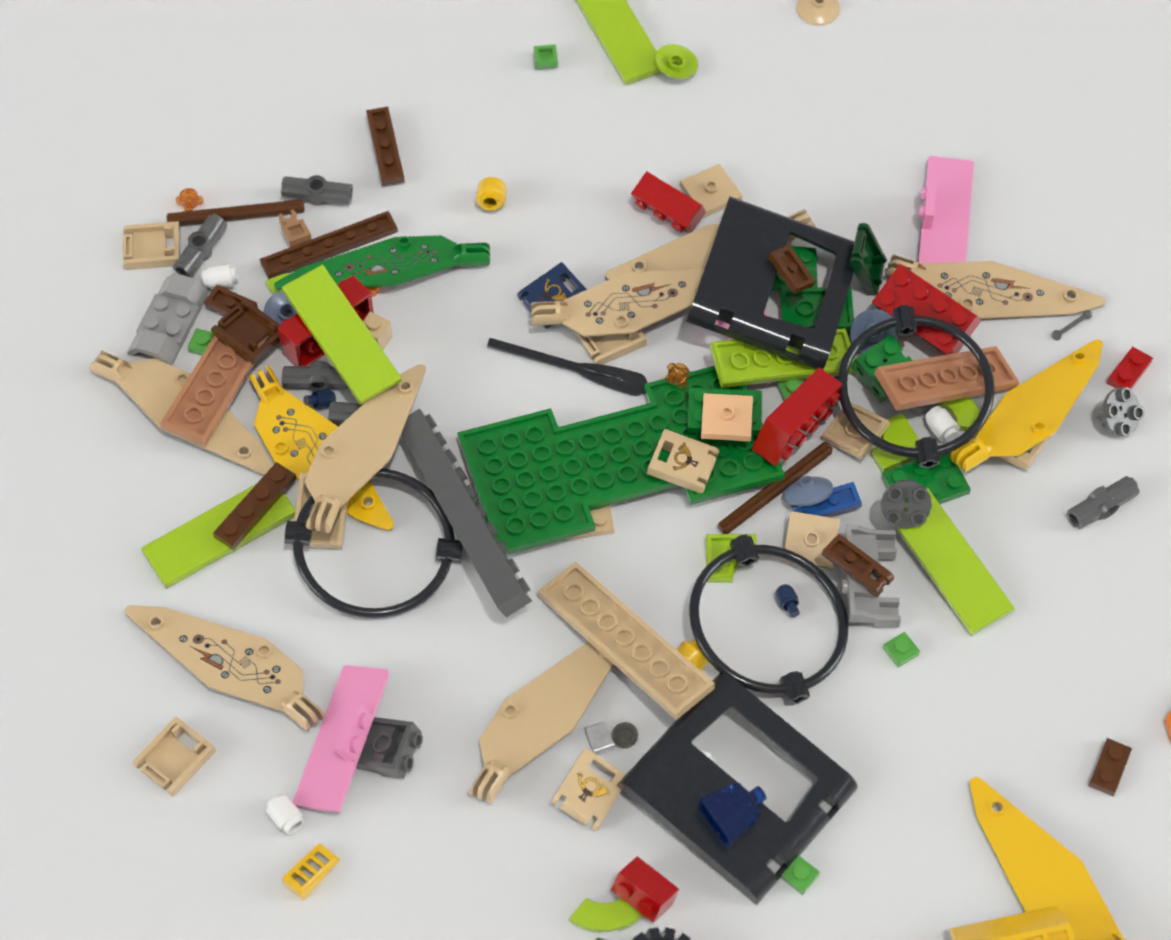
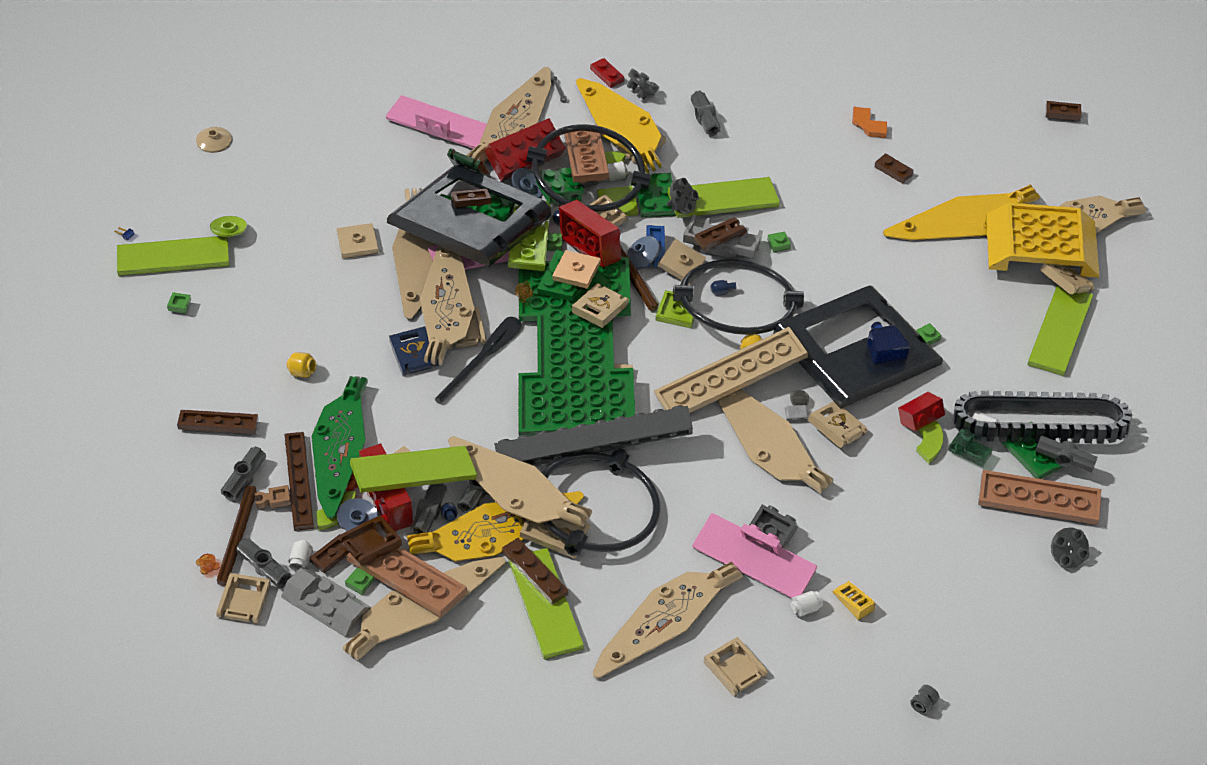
camera: 75 degrees left, 10 degrees down
red brick [631,171,706,234] -> none

